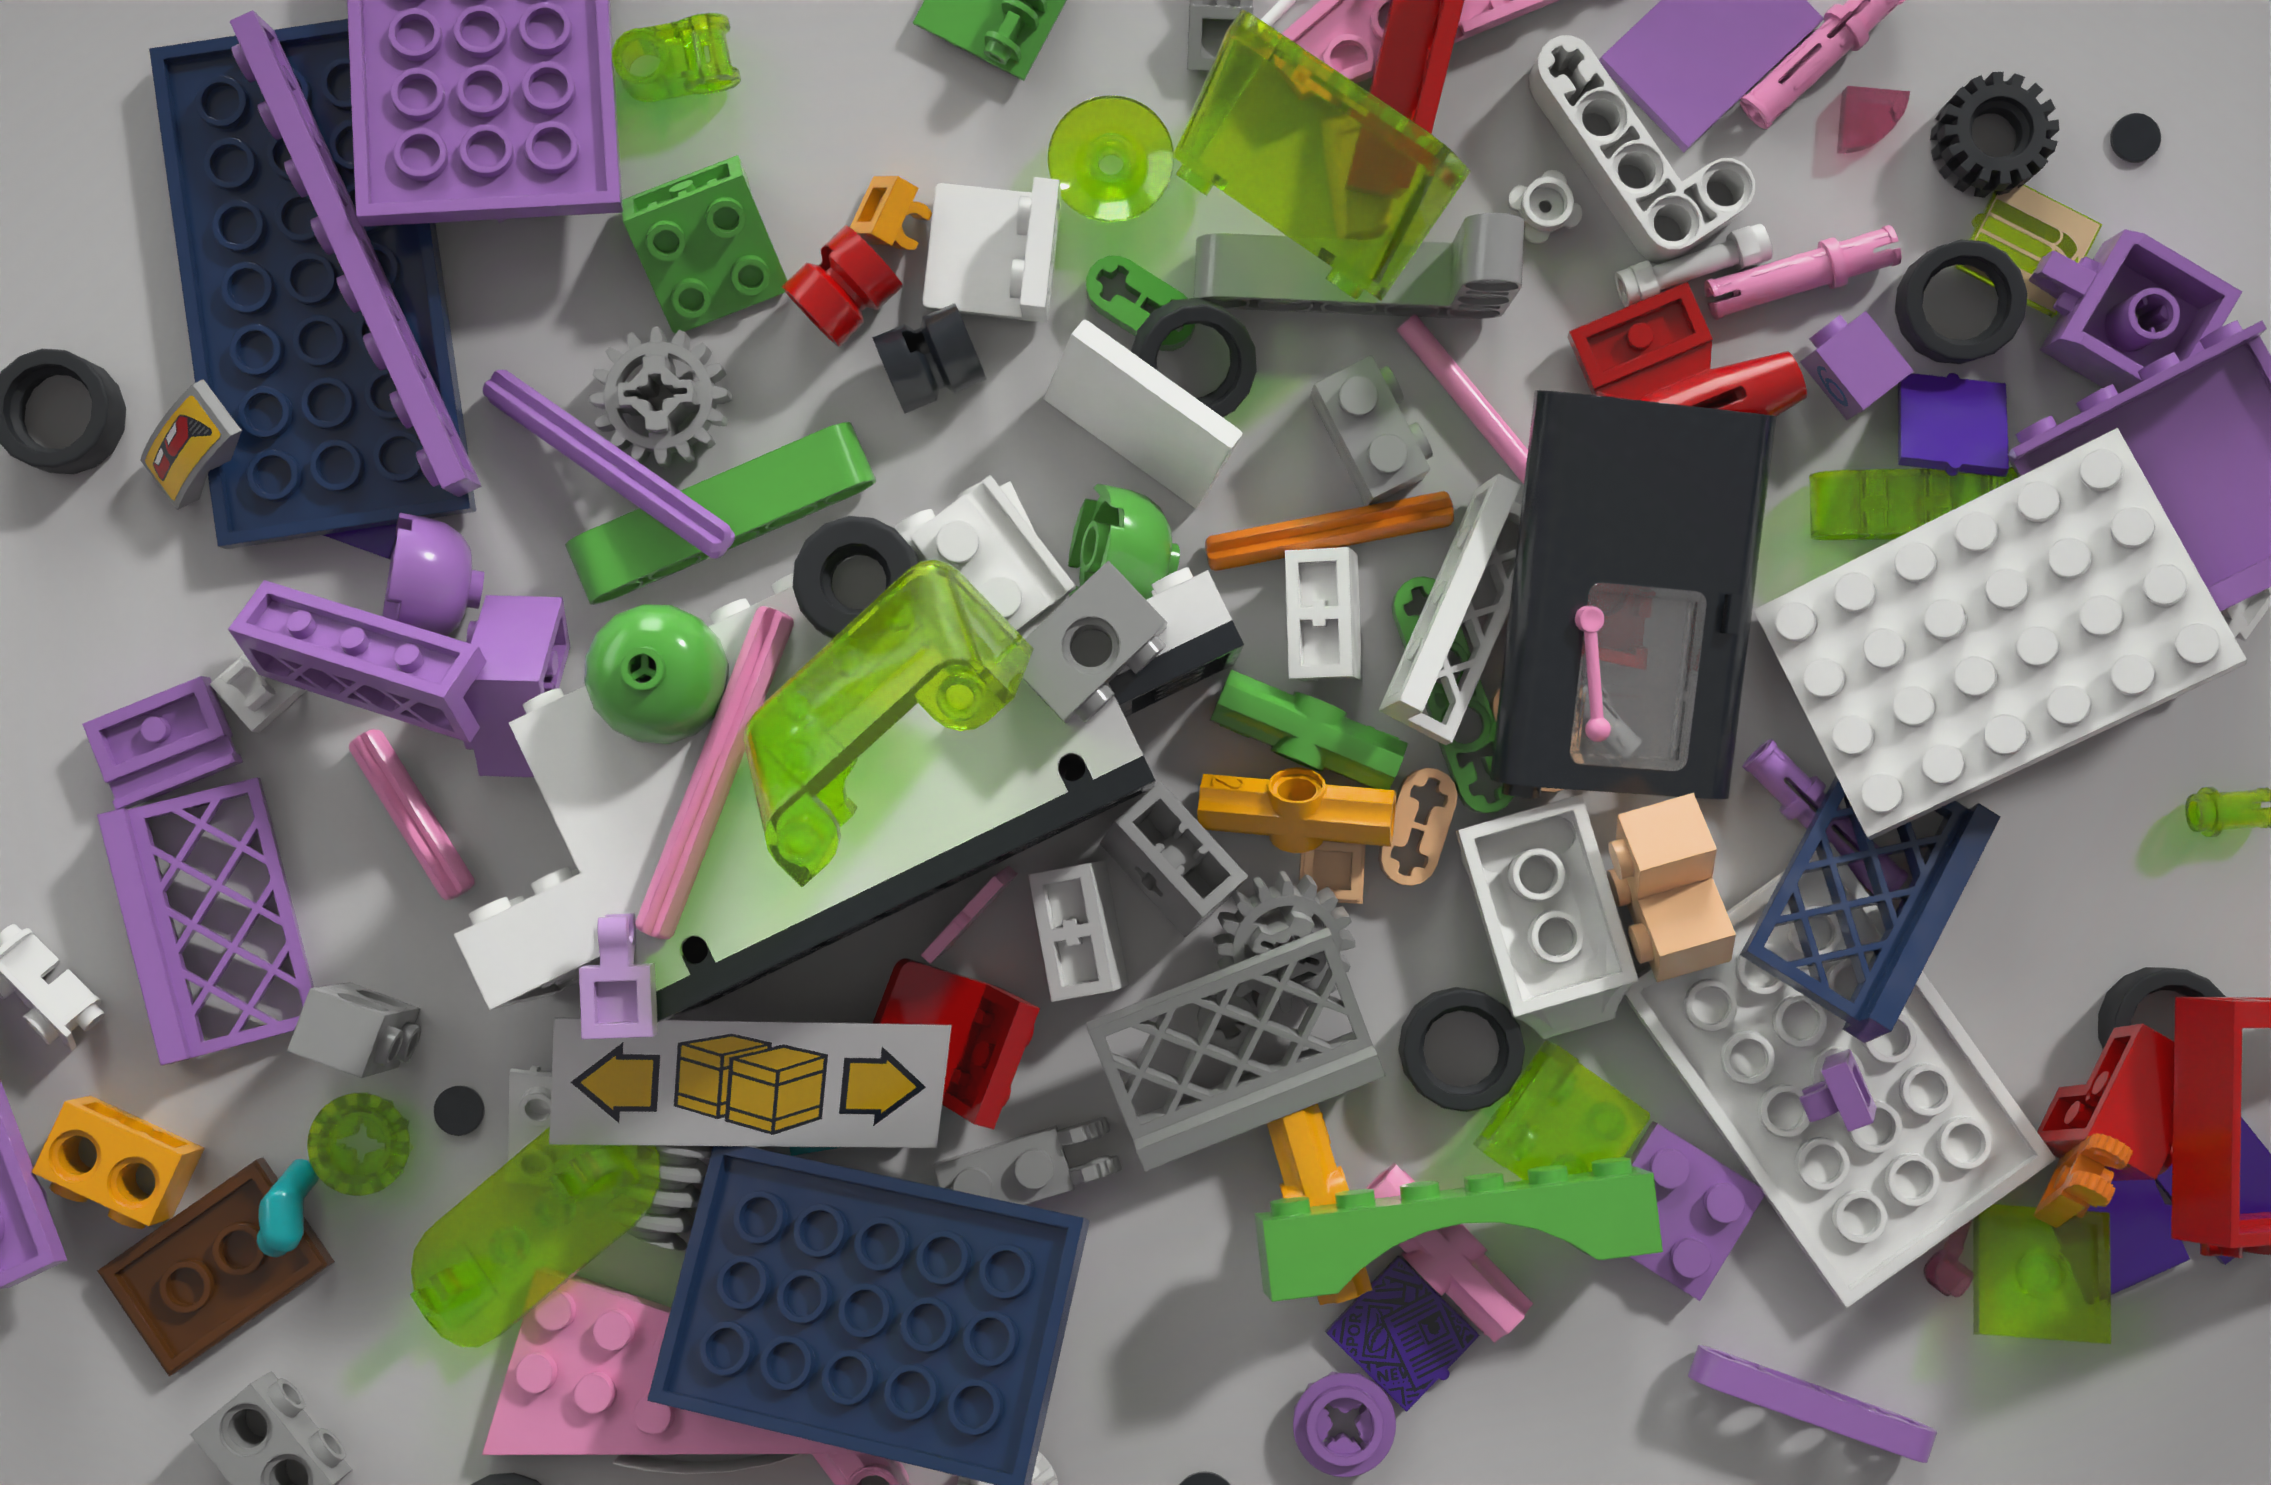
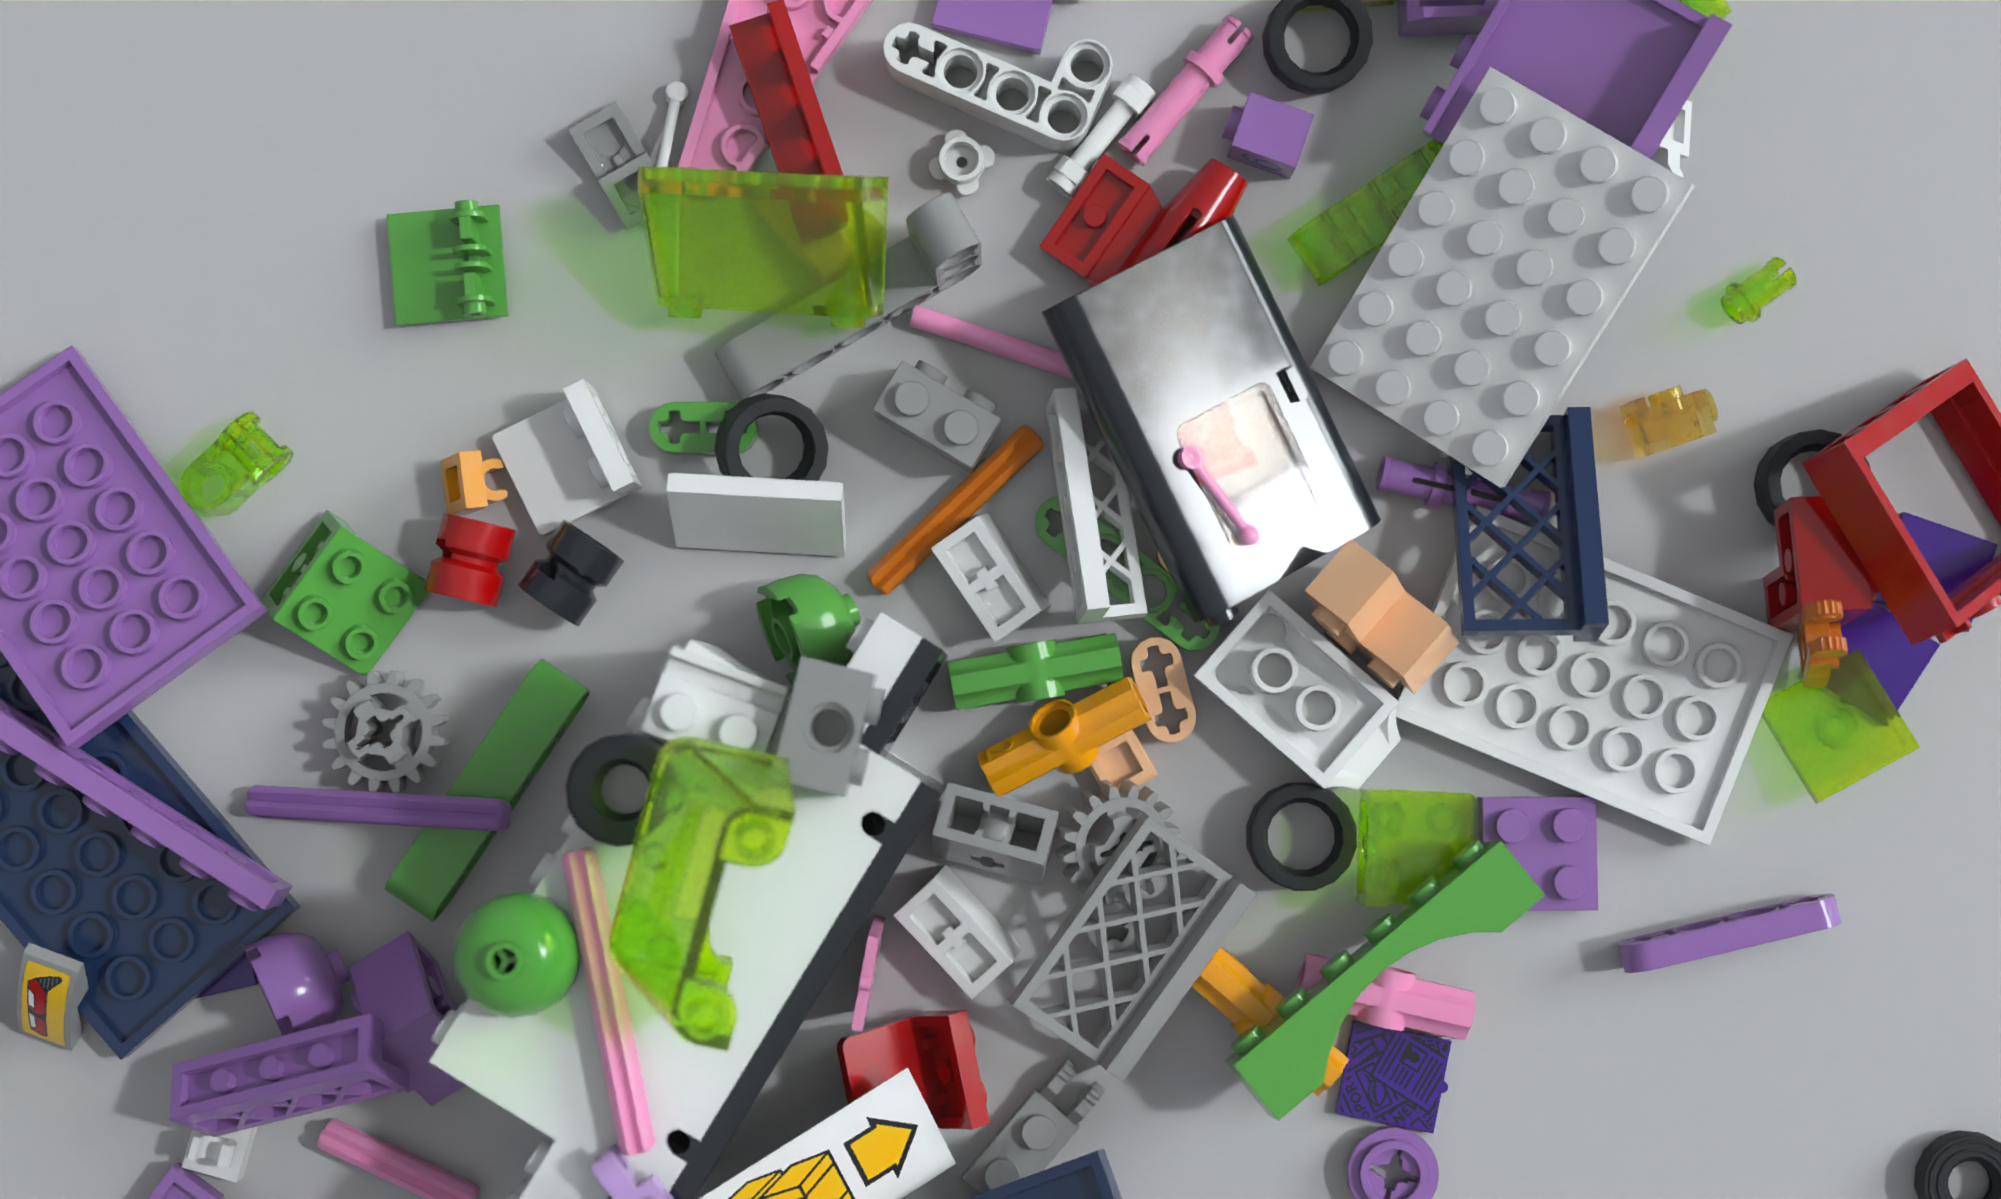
camera: 35 degrees left, 0 degrees up
clear neon green dish [1048,95,1174,222] -> none
medium lavender tile [1799,1049,1877,1132] -> none
dark purple piece [1898,373,2009,477] -> none
clear pink hand [1924,1219,1974,1297] -> none
none -> clear yellow brick [1620,385,1718,460]

